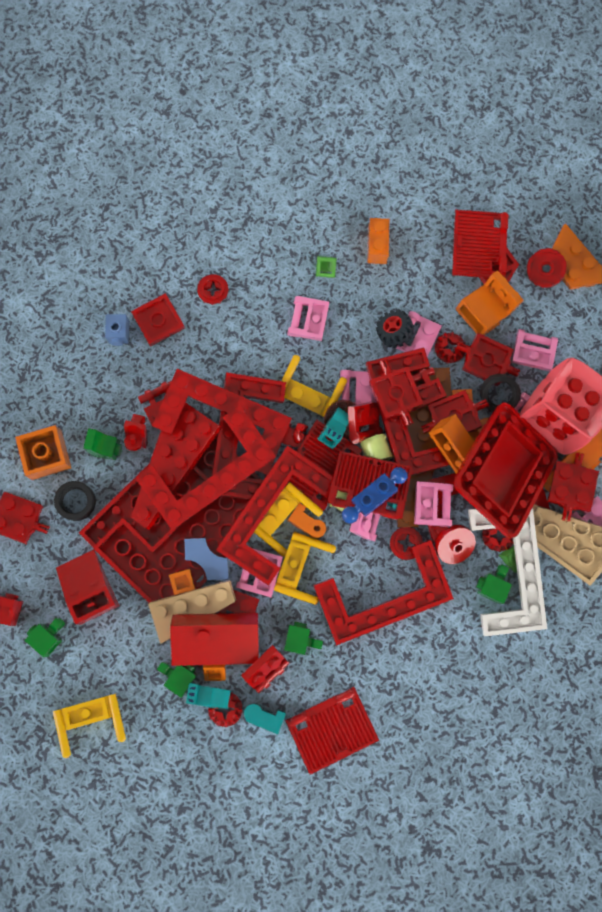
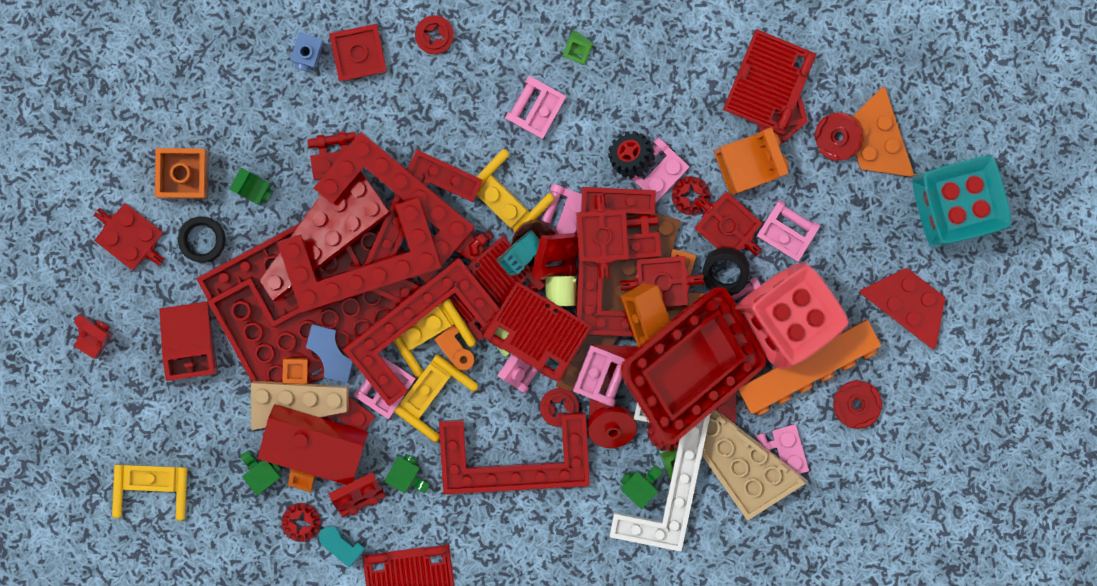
camera: 20 degrees right, 10 degrees up
green brick [24,617,66,657] -> none
red hips [124,414,148,451] -> none
teal leg [186,683,231,709] -> none
blue plate [342,467,408,524] -> none
orange brick [367,218,390,264] -> none
red plate [547,452,599,522] -> none

